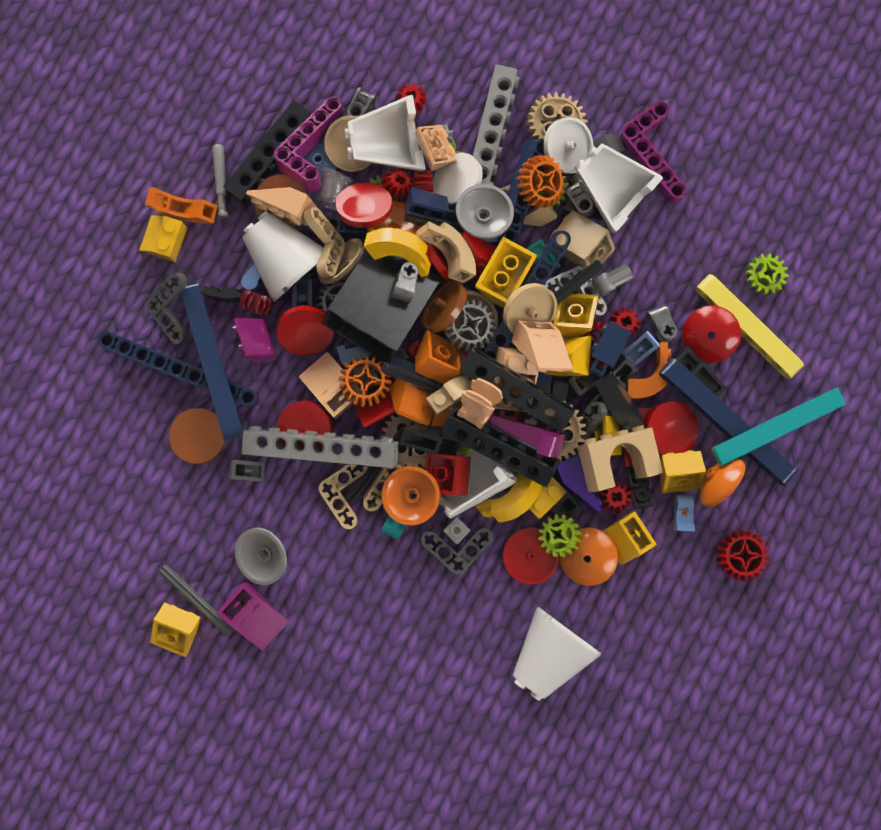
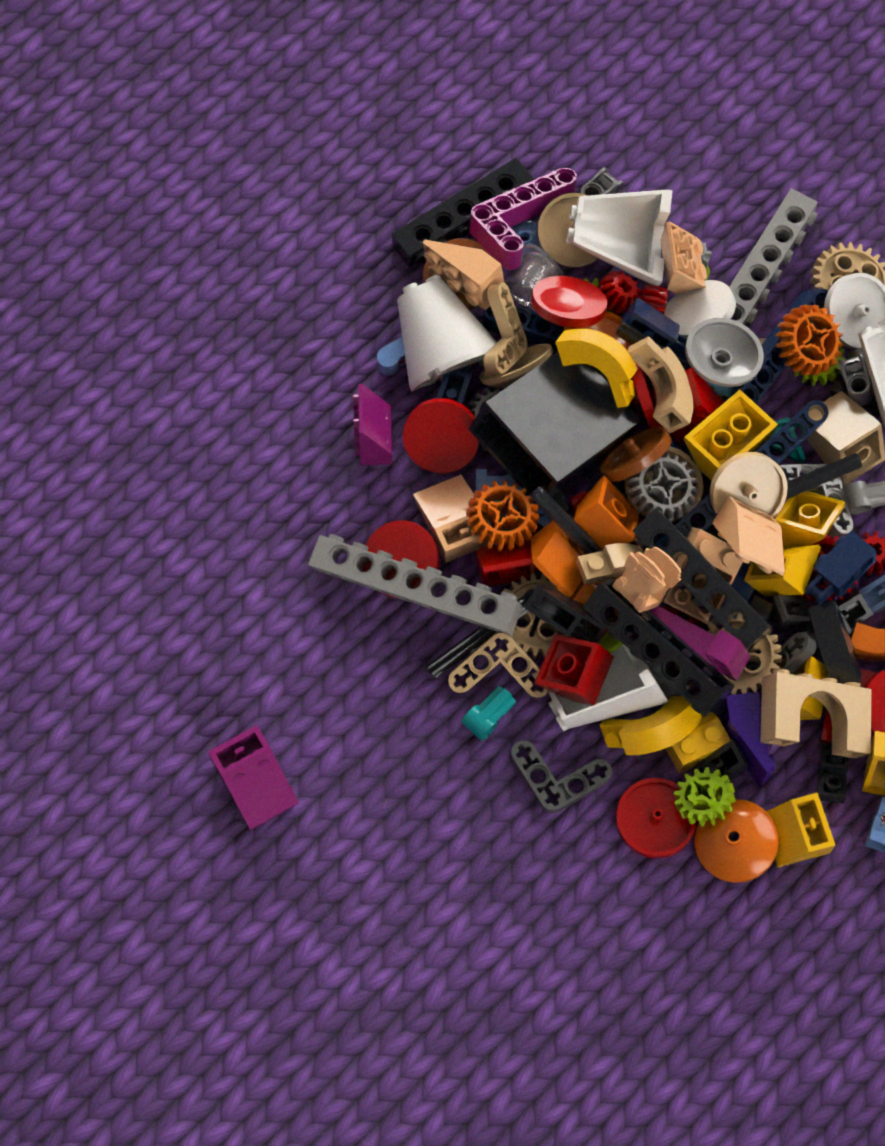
camera: 15 degrees right, 15 degrees down
dark blue beam [97,331,259,408] -> none
yellow slope [139,215,187,262] -> none
orange arch [145,187,218,224] -> none
dark grey beam [147,273,189,344] -> none
yellow slope [150,602,200,657] -> none
dark grey axle [159,565,235,636] -> none
dark orange piece [169,408,226,464] -> none
dark blue beam [181,282,243,441] -> none
black slope [201,285,242,303] -> none
light grey piece [212,144,228,219] -> none
dark grey slope [229,460,265,482] -> none
light grey dish [235,528,287,585] -> none
dark red gear [239,290,273,316] -> none
tan beam [319,464,368,529] -> none
orange dish [382,466,440,525] -> none
flat silver piece [391,262,418,303] -> none
red gear [396,82,427,115] -> none
light grey brick [443,517,471,544] -> none
white cone [513,607,601,701] -> none
tan tile [523,206,557,227] -> none
red gear [599,481,632,514] -> none

